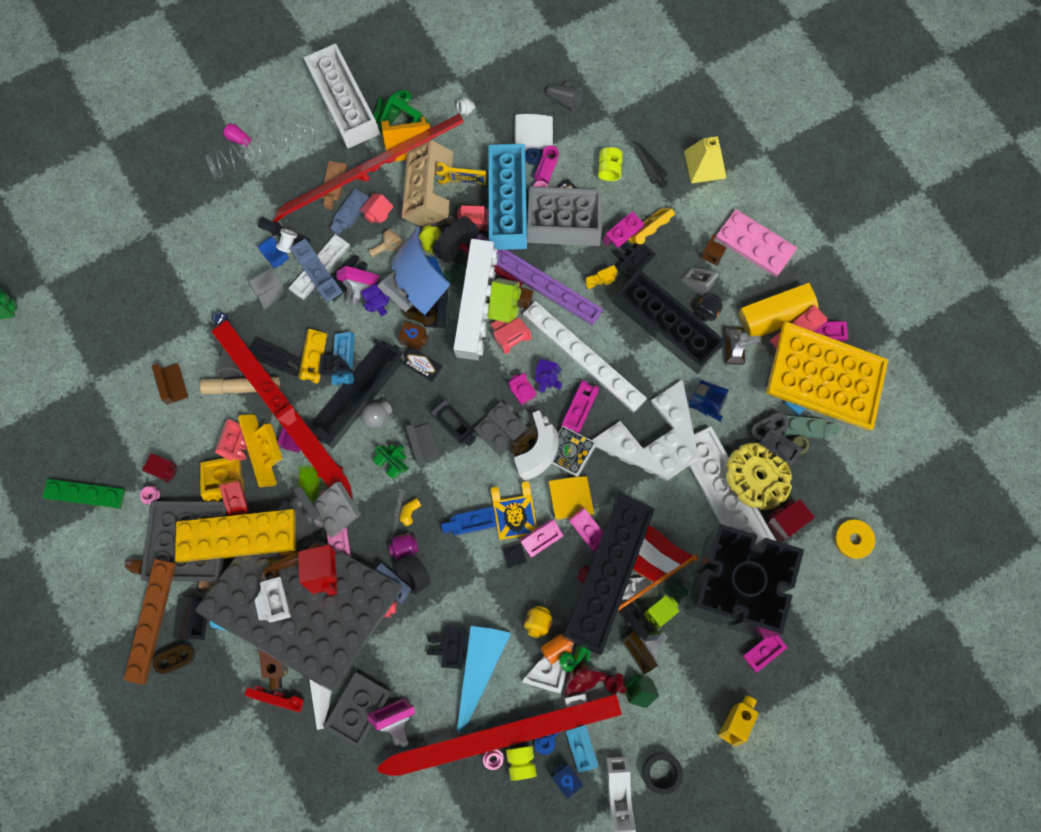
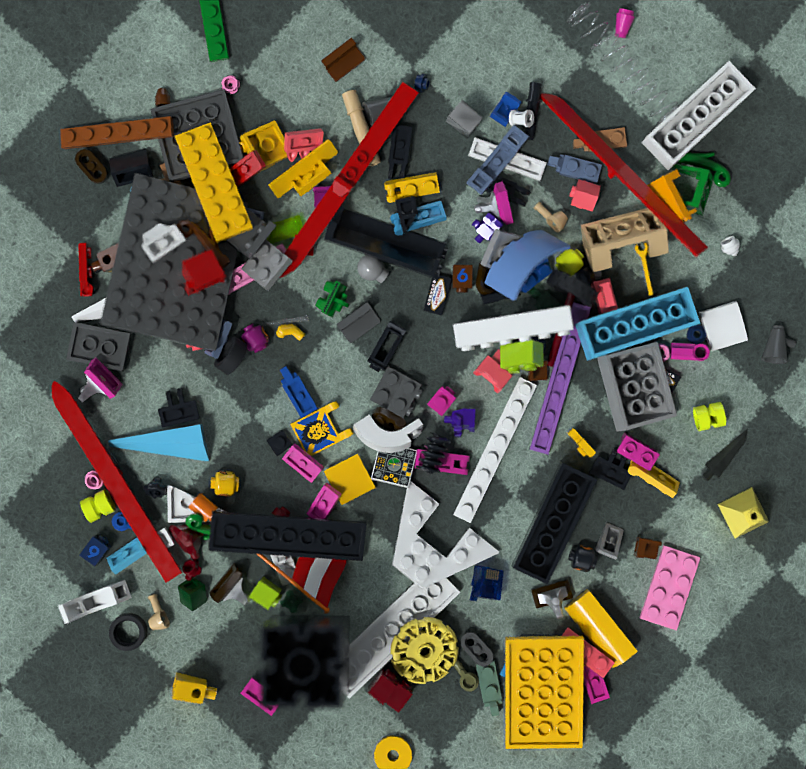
camera: 70 degrees right, 15 degrees up
dark red brick [142,453,177,483] -> none
black plate [619,606,661,641] -> none
black plate [758,427,803,465] -> none
none -> black piece [143,478,167,499]
none -> tan bar [148,594,170,630]
none -> black piece [415,432,451,474]

